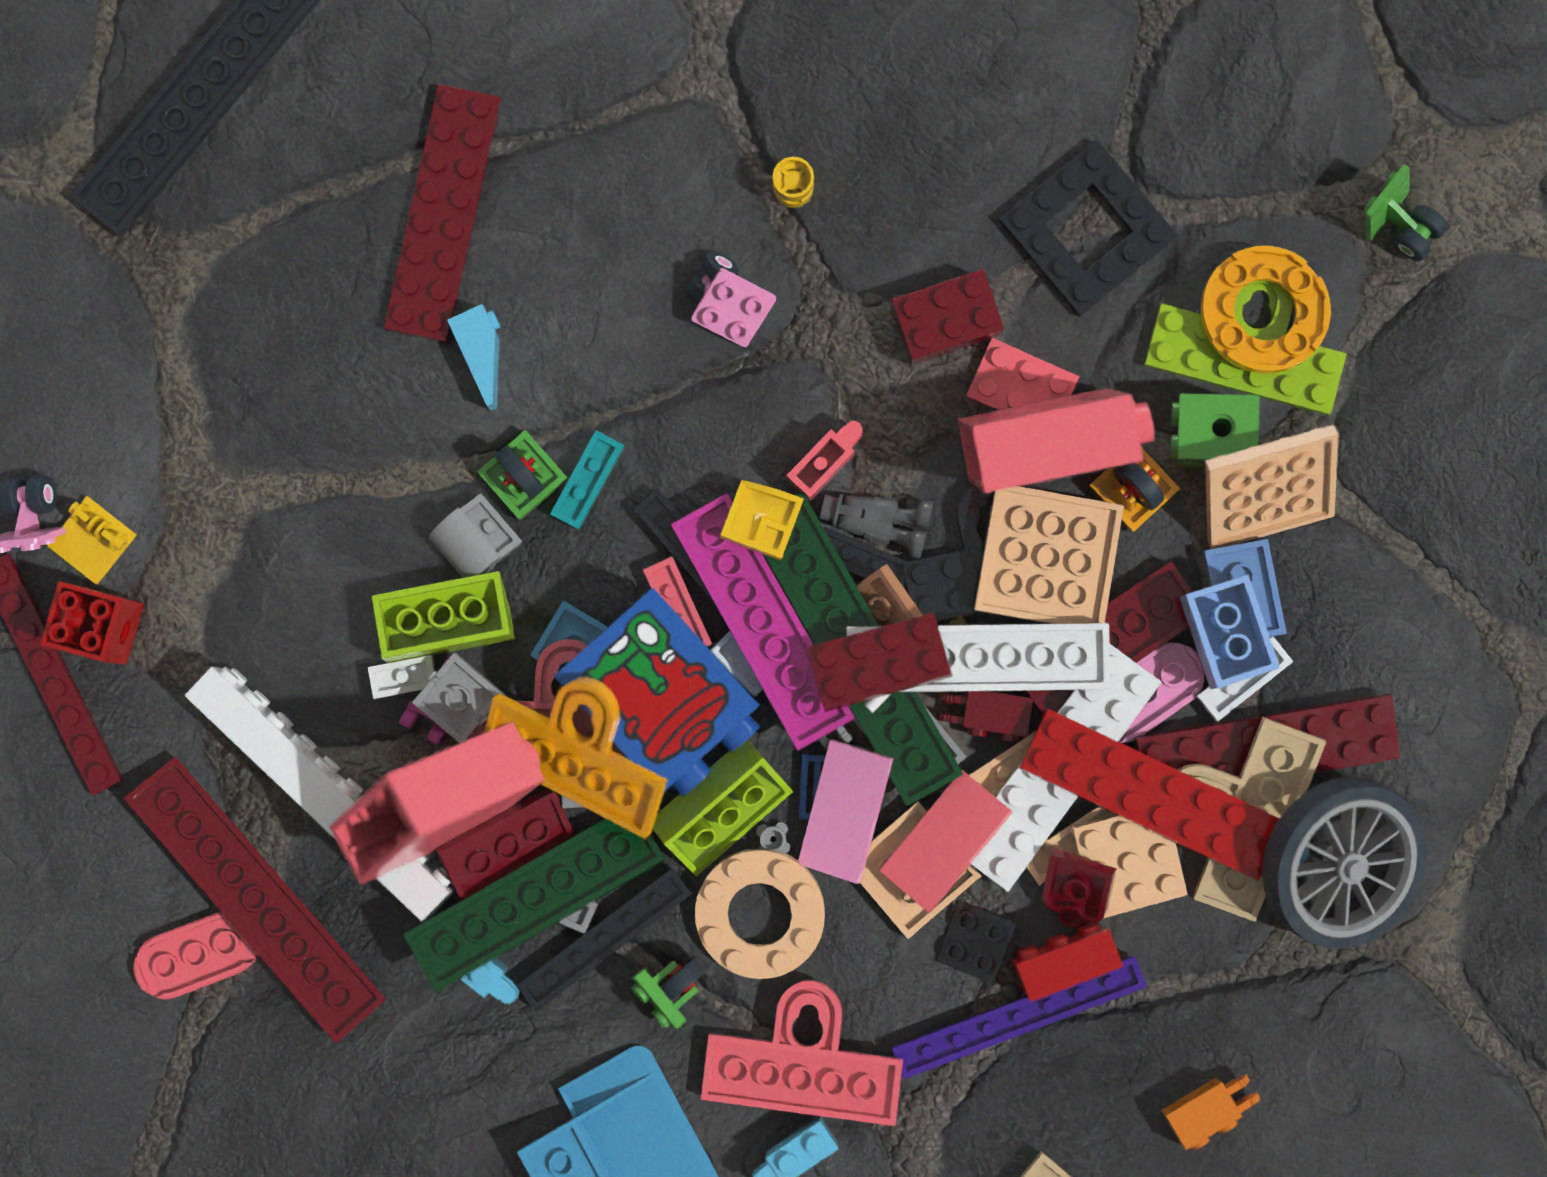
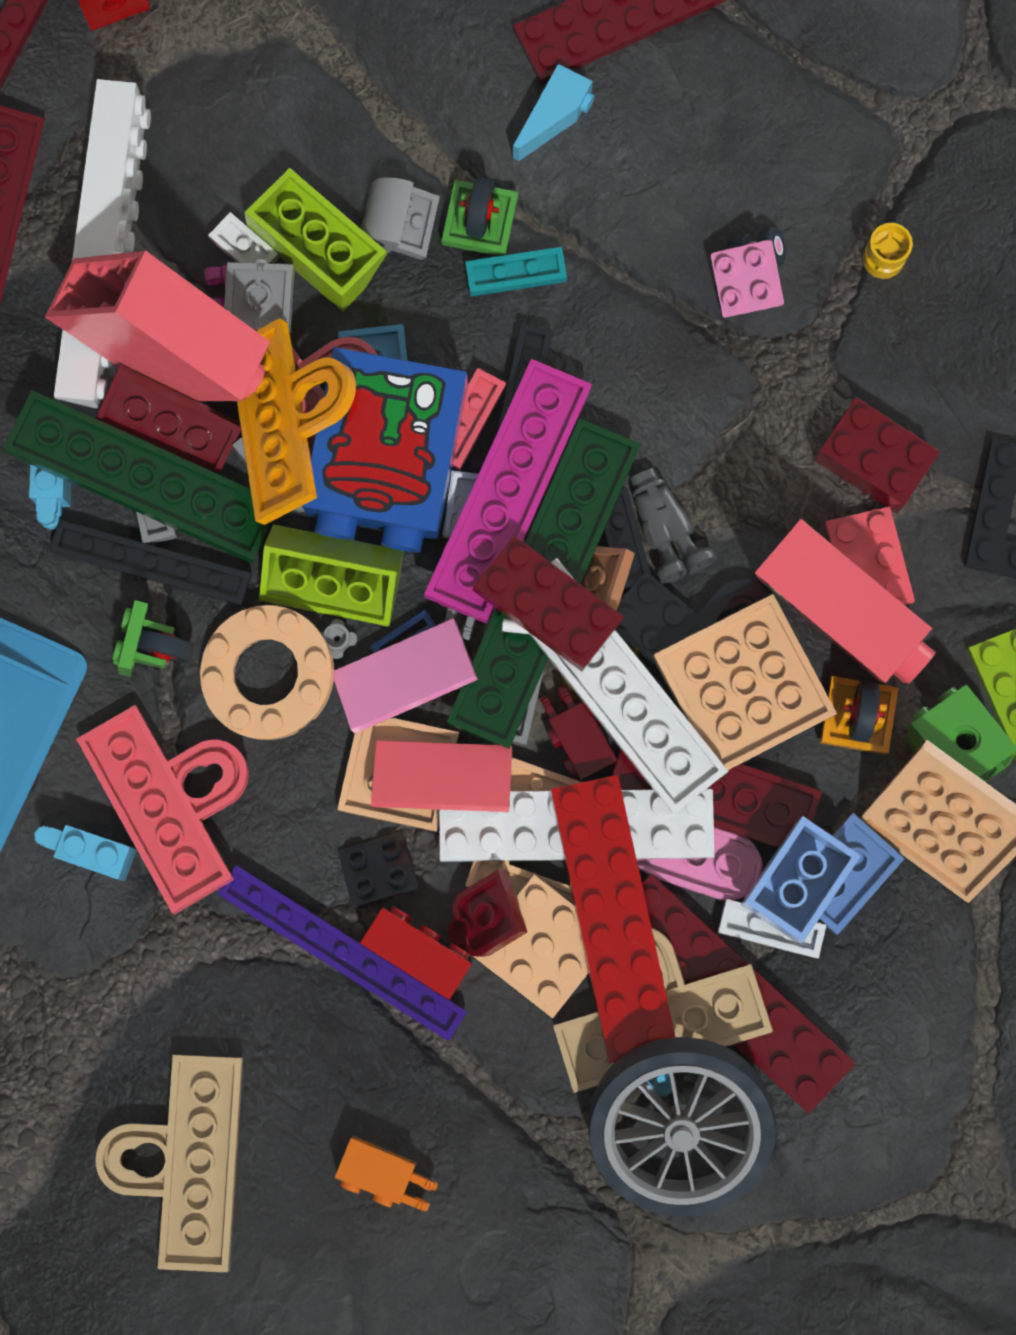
camera: 45 degrees right, 5 degrees down
yellow plate [720,480,804,561] -> none
coral hinge [786,420,863,502] -> none

